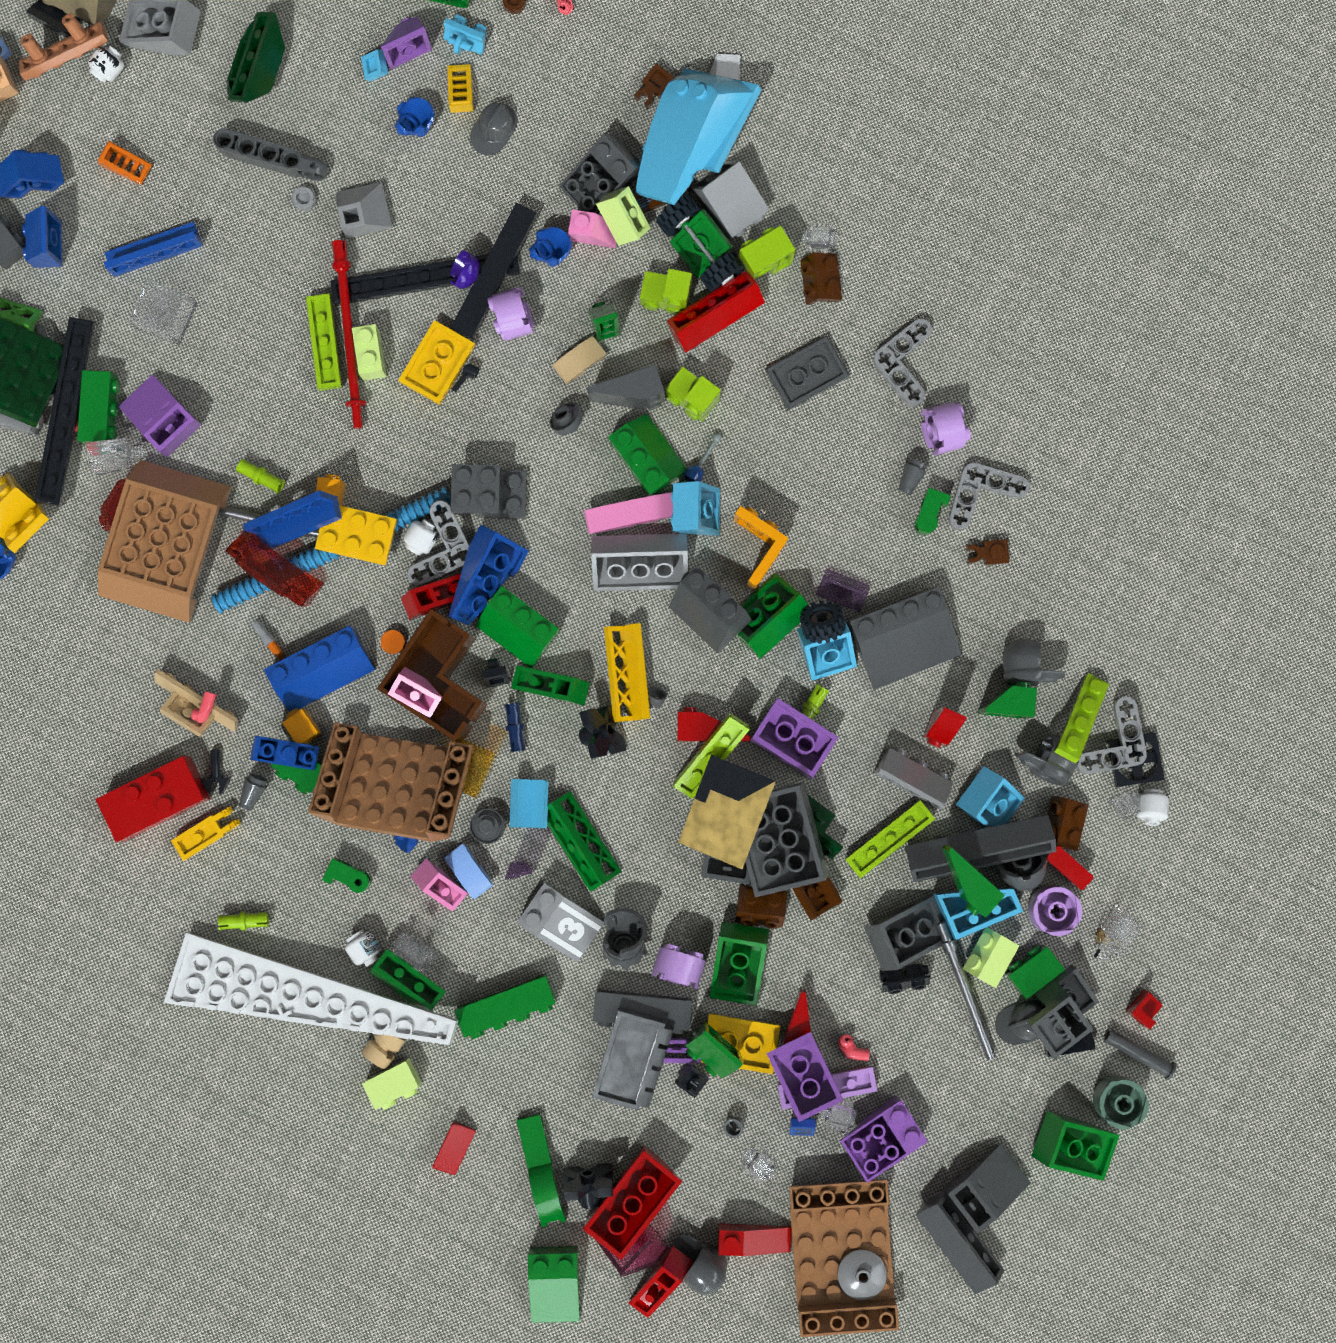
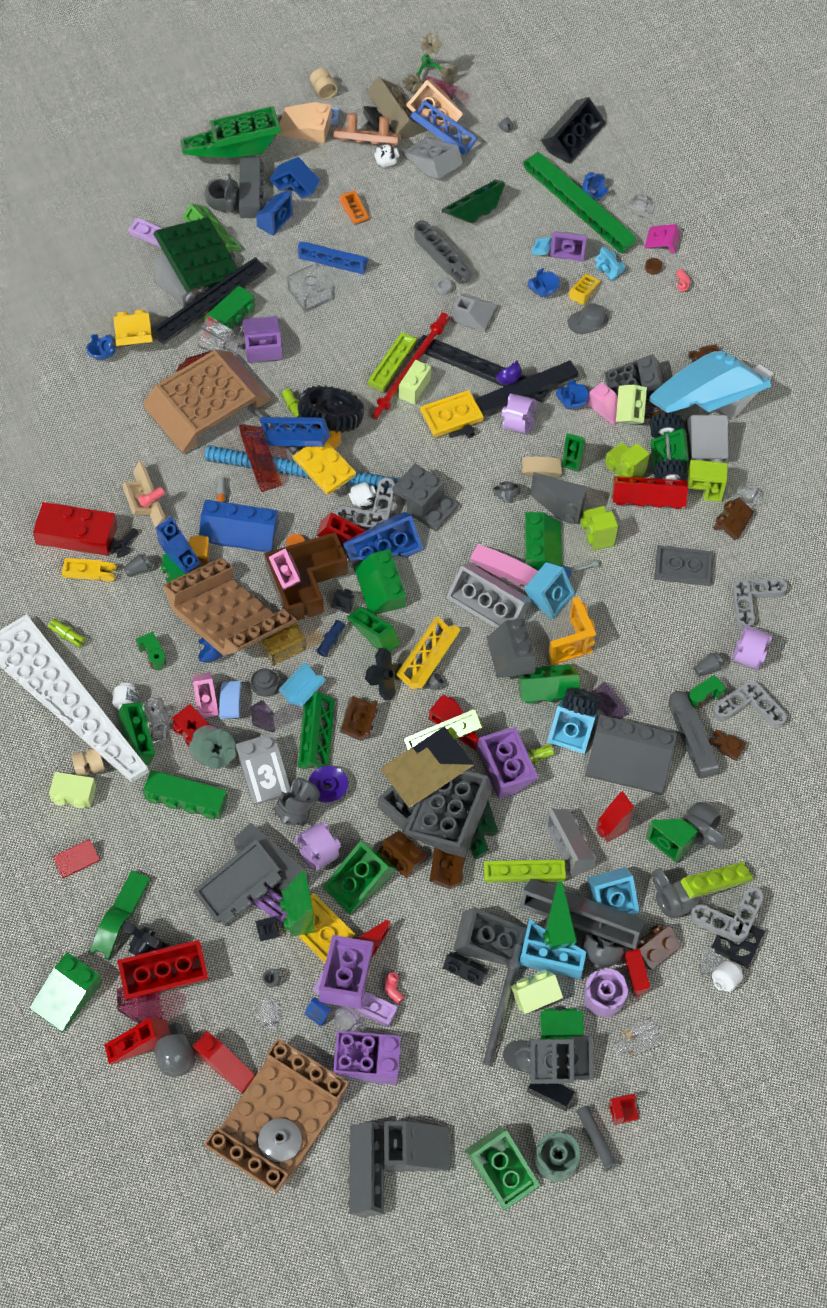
camera: 35 degrees right, 25 degrees down
none -> red brick [172,704,210,747]
none -> sand green brick [189,725,236,769]
none -> black gear [297,385,364,433]
none -> dark purple dish [309,766,348,803]
none -> reddish brown bracket [340,696,378,741]
none -> dark grey piece [668,691,719,779]

